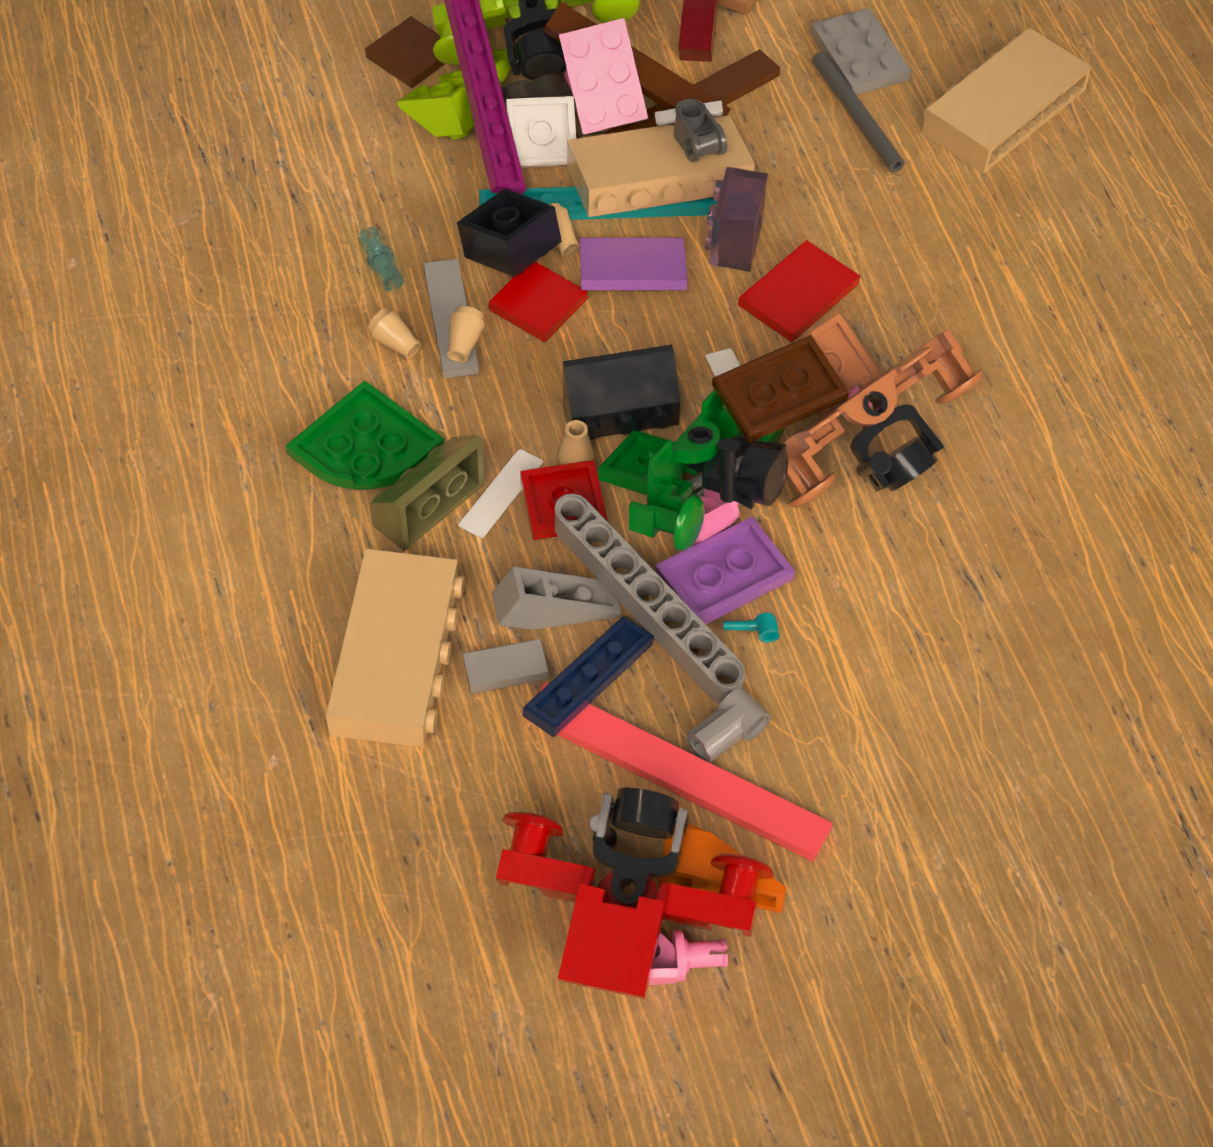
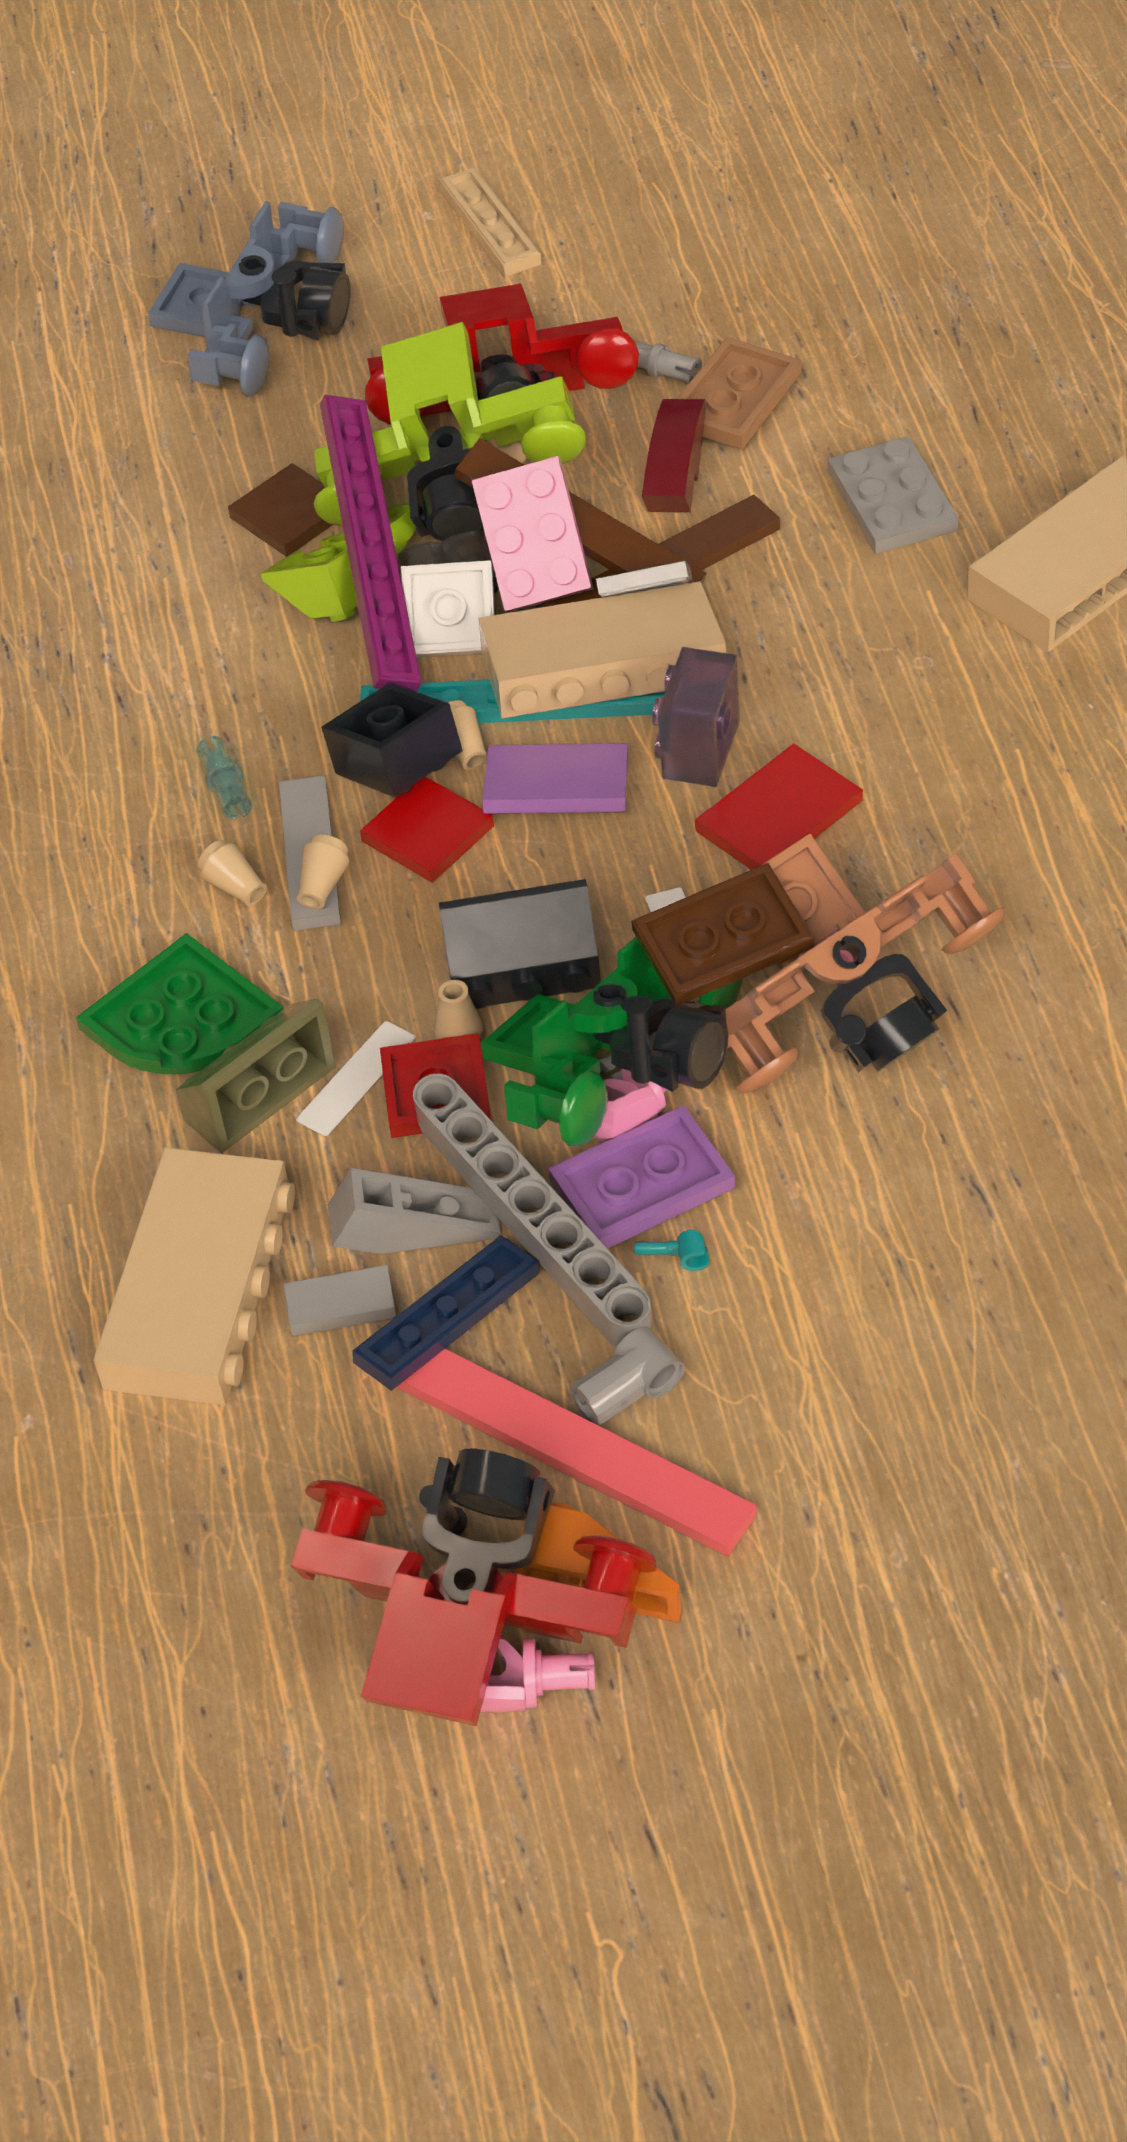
camera: 10 degrees right, 5 degrees down
dark grey piece [674,99,727,162] -> none
dark grey piece [812,52,905,172] -> none

